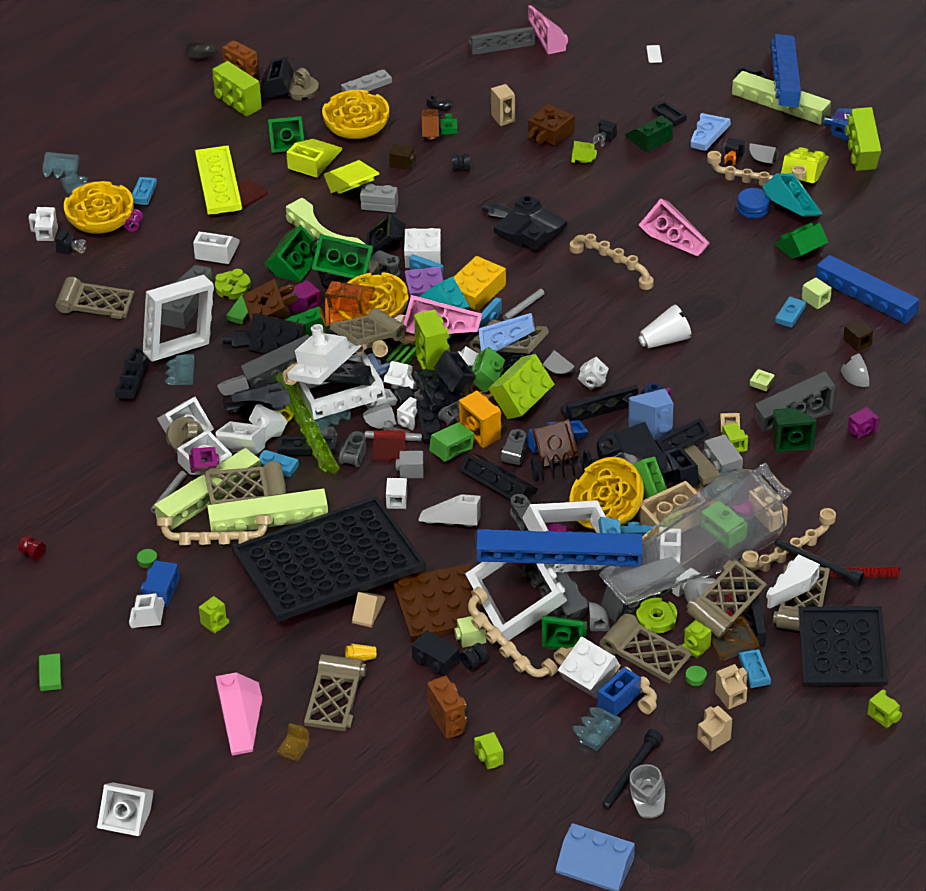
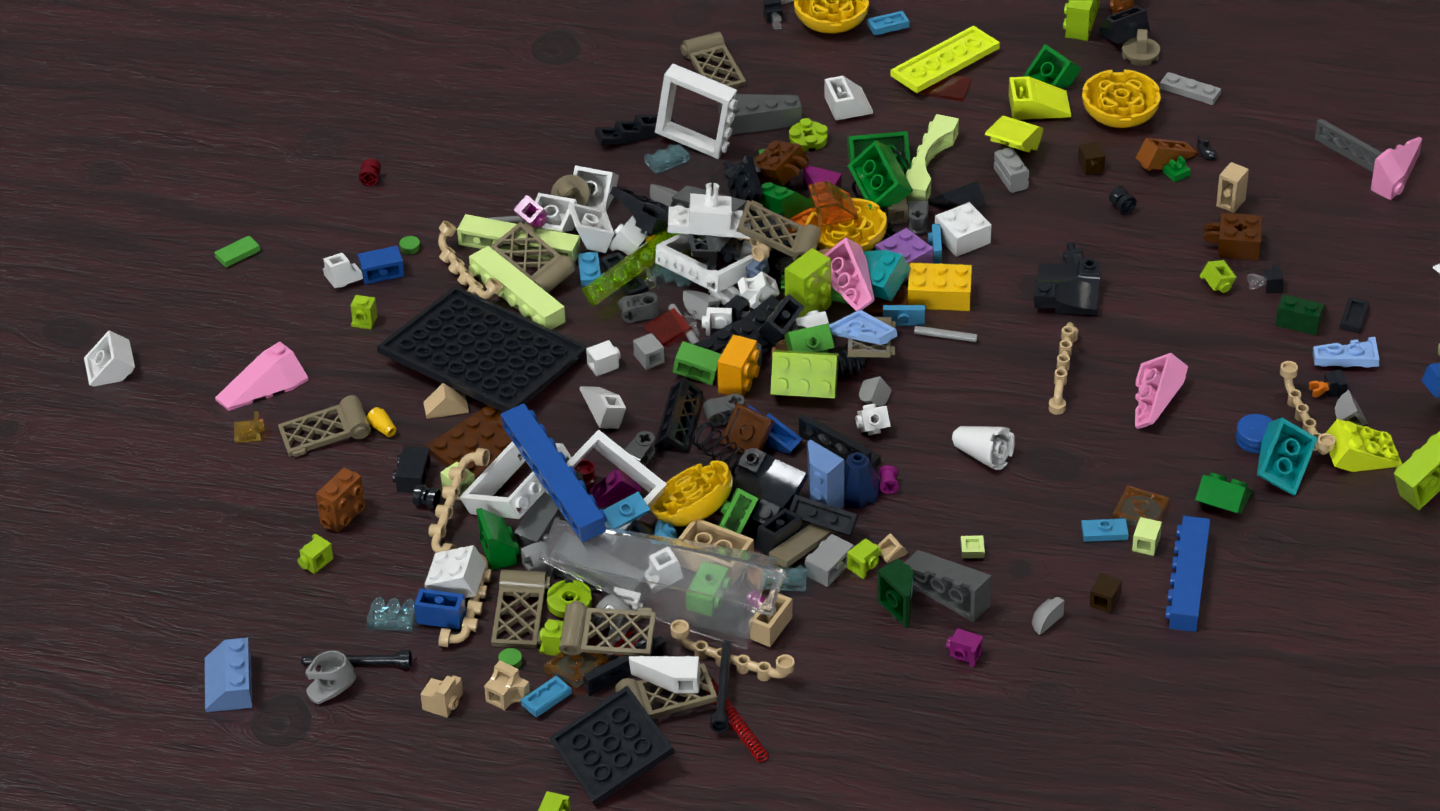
camera: 60 degrees right, 0 degrees up
magenta bush [124,209,143,232] -> none
none -> clear orange tile [1112,485,1169,527]

